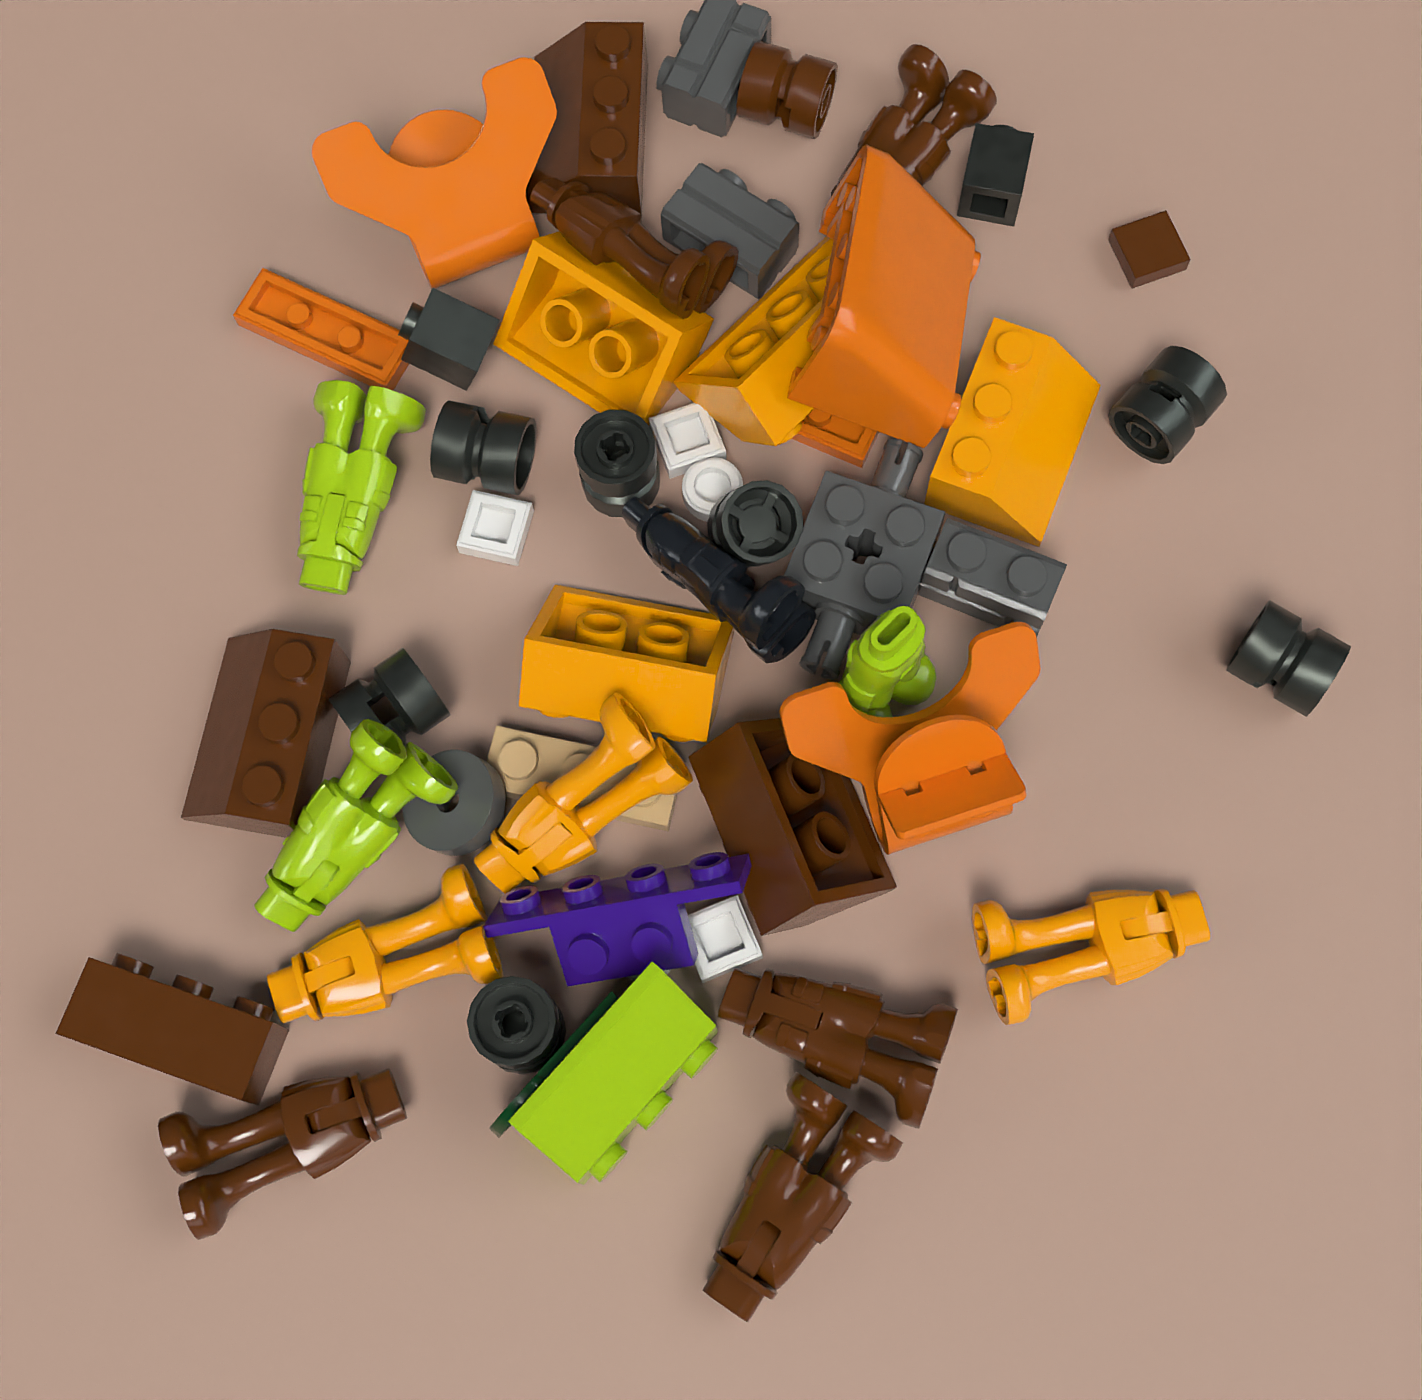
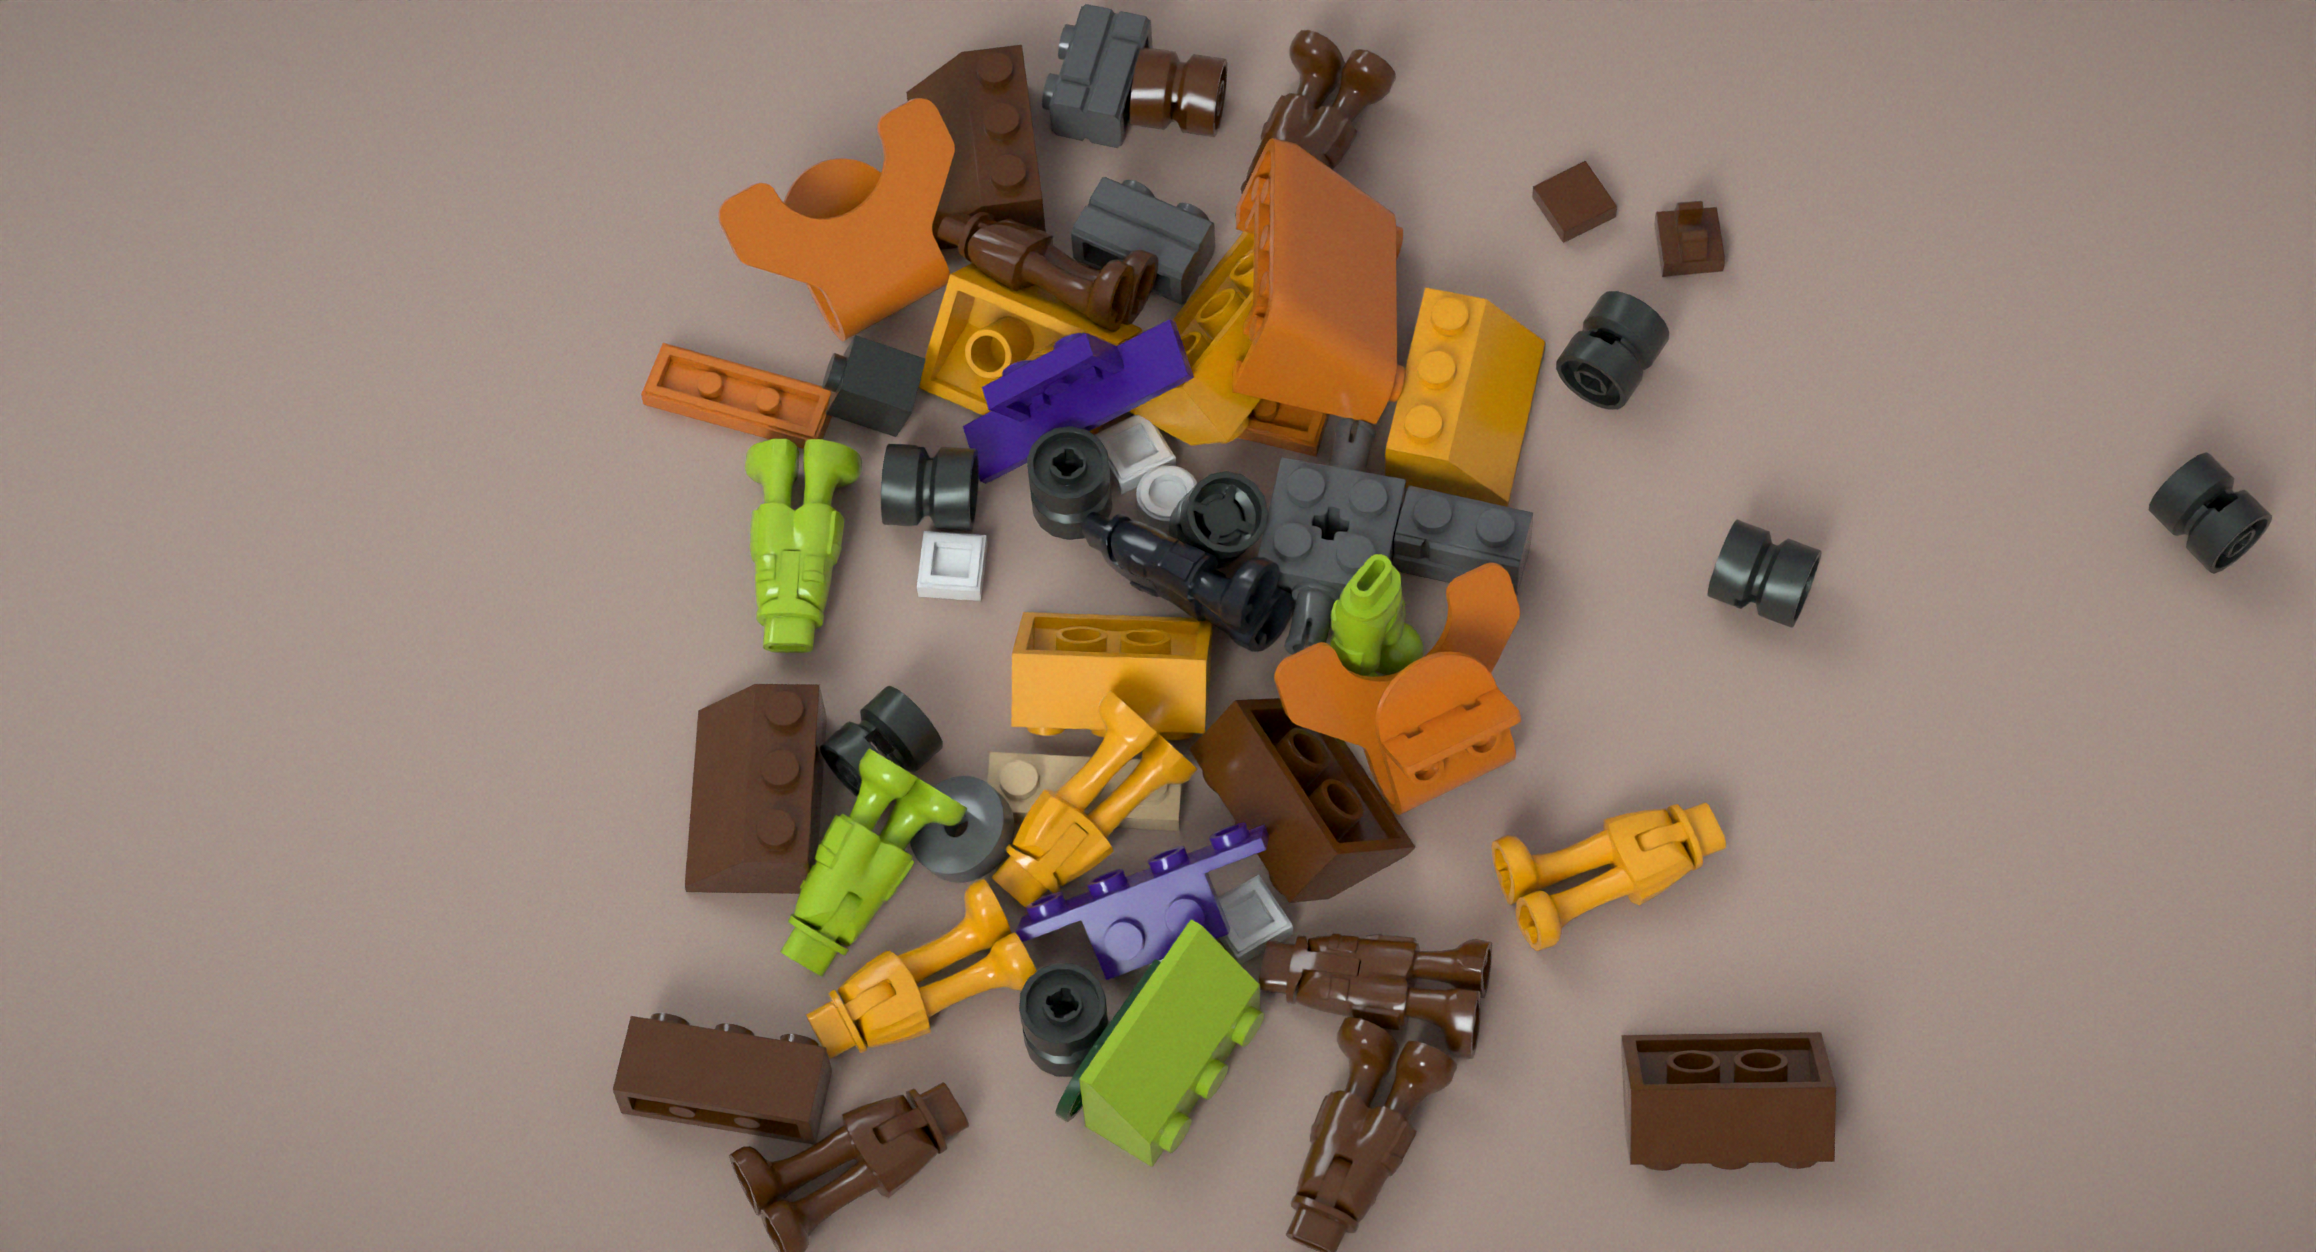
camera: 10 degrees left, 10 degrees down
pearl dark grey brick [957,123,1034,227] -> none
none -> dark purple bracket [963,319,1194,484]
none -> reddish brown slope [1621,1032,1836,1171]
none -> reddish brown tile [1654,201,1725,277]

